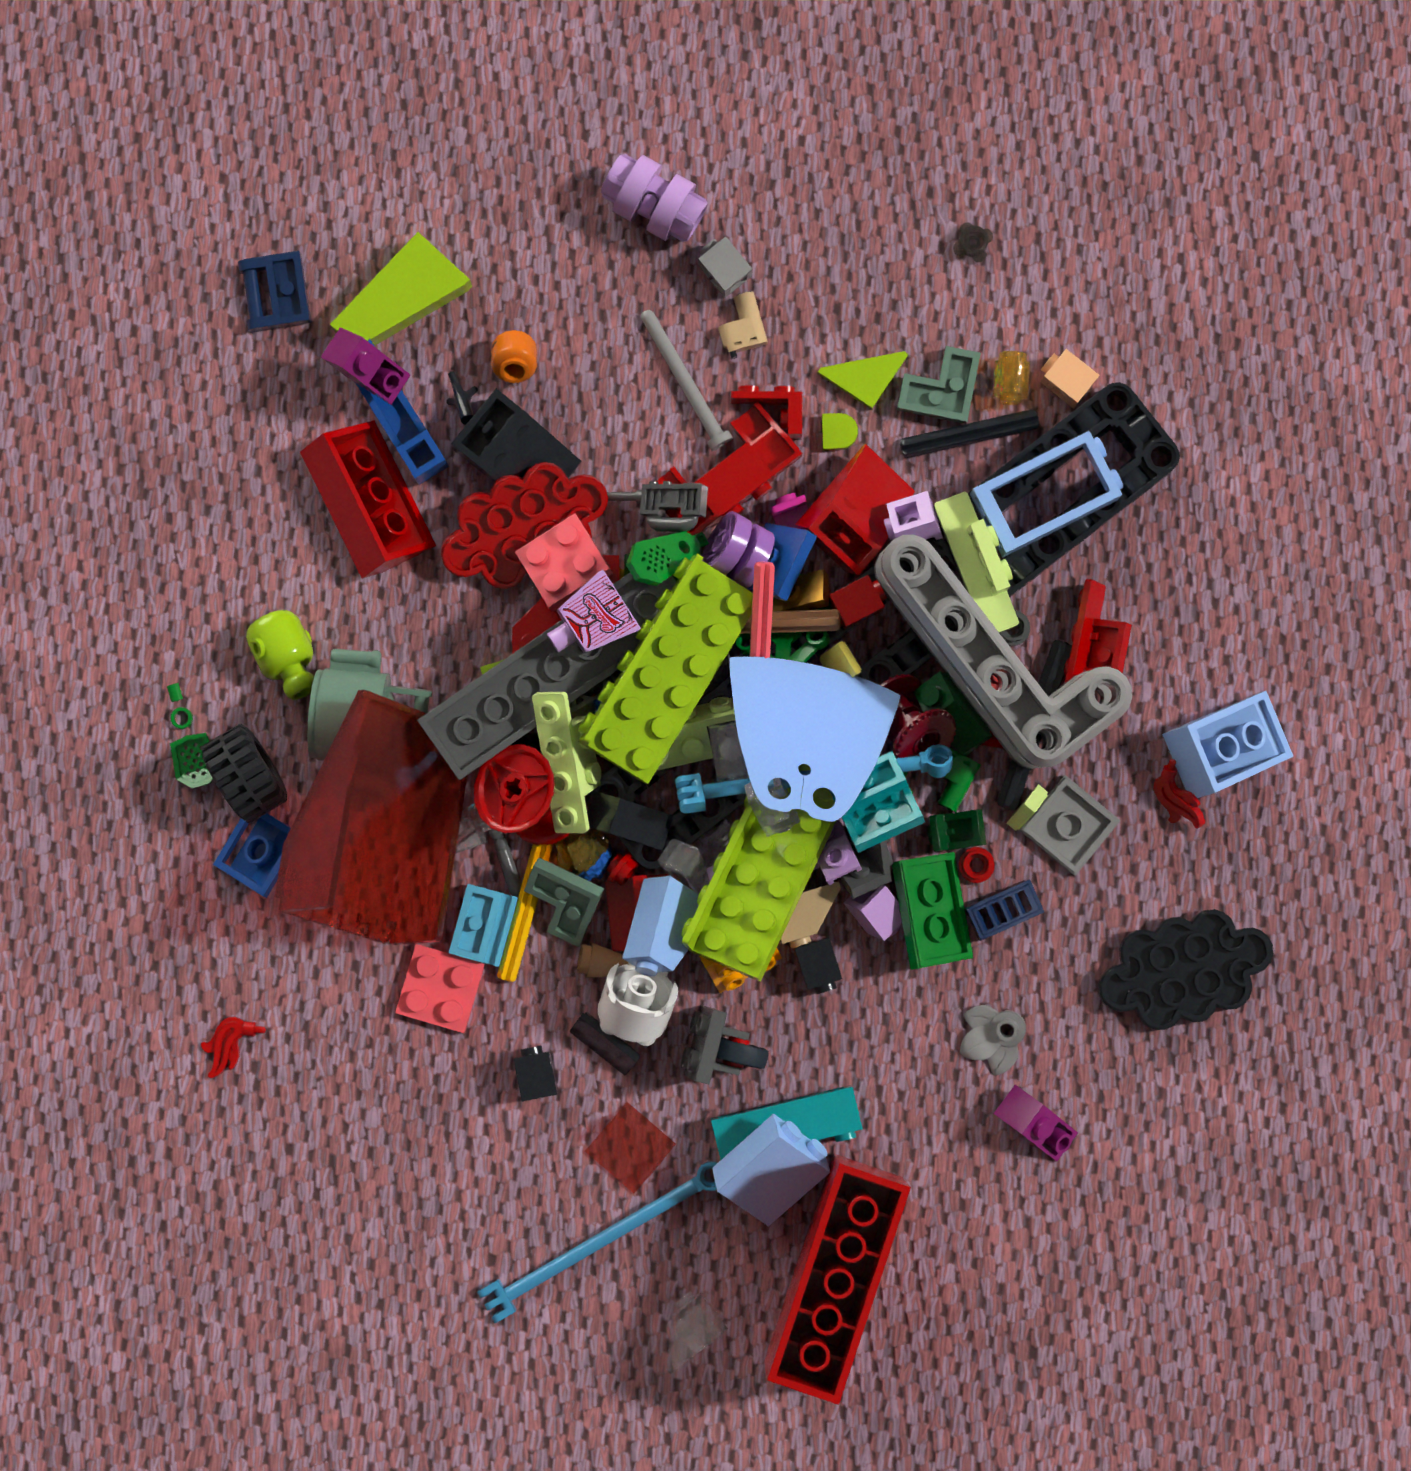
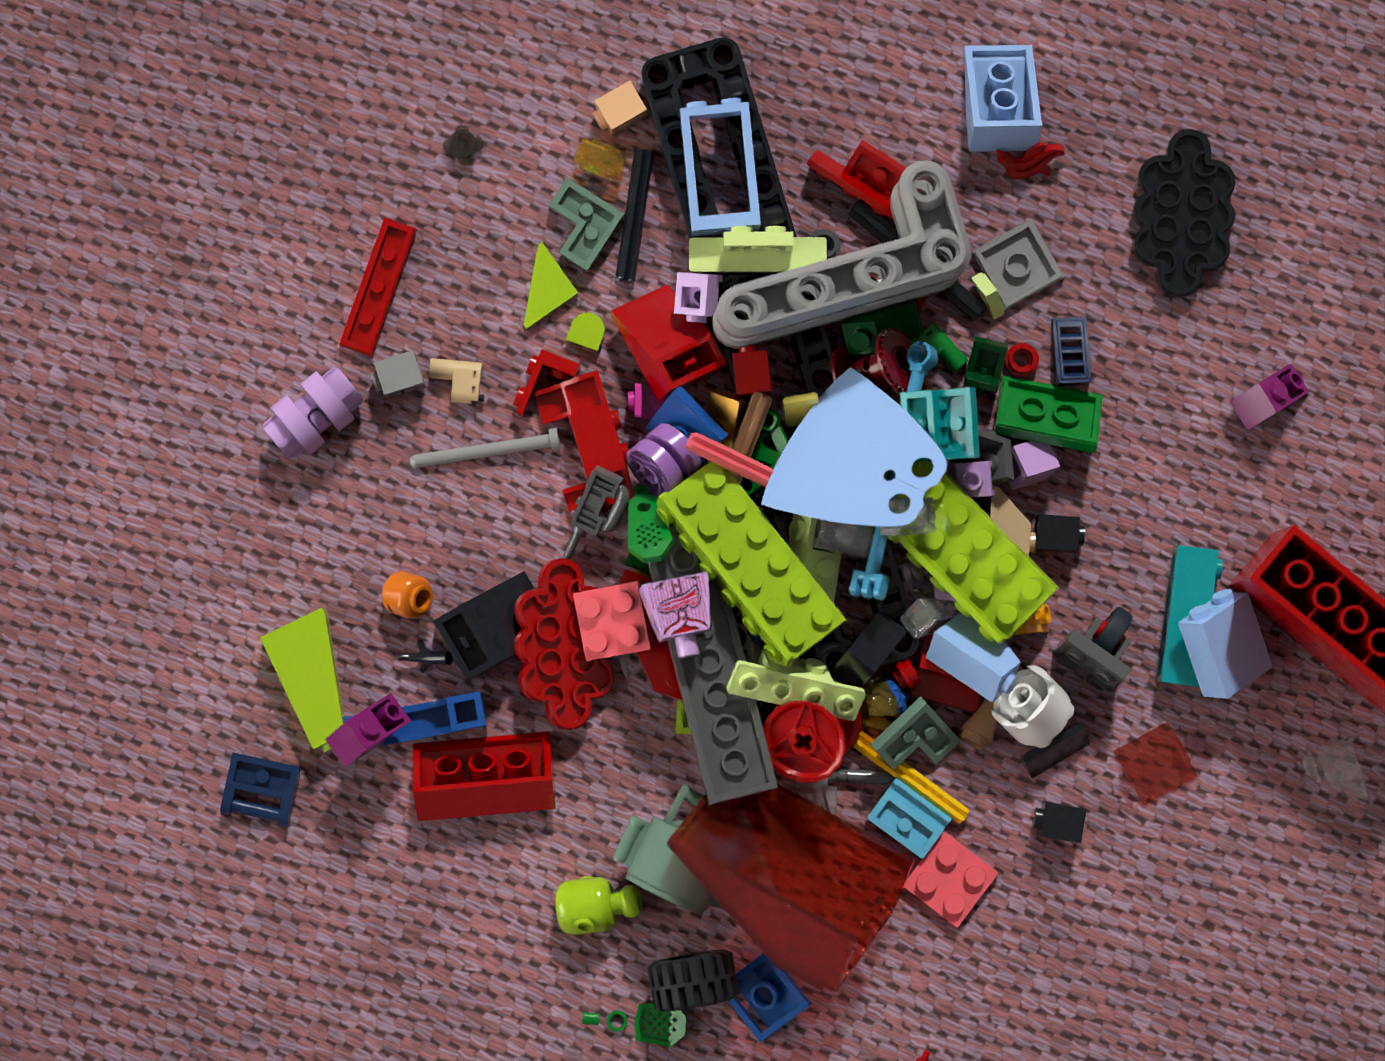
camera: 70 degrees left, 0 degrees up
dark azure hinge [477,1161,718,1323] -> none
light grey plate [960,1005,1026,1076] -> none
none -> red tile [339,217,417,357]

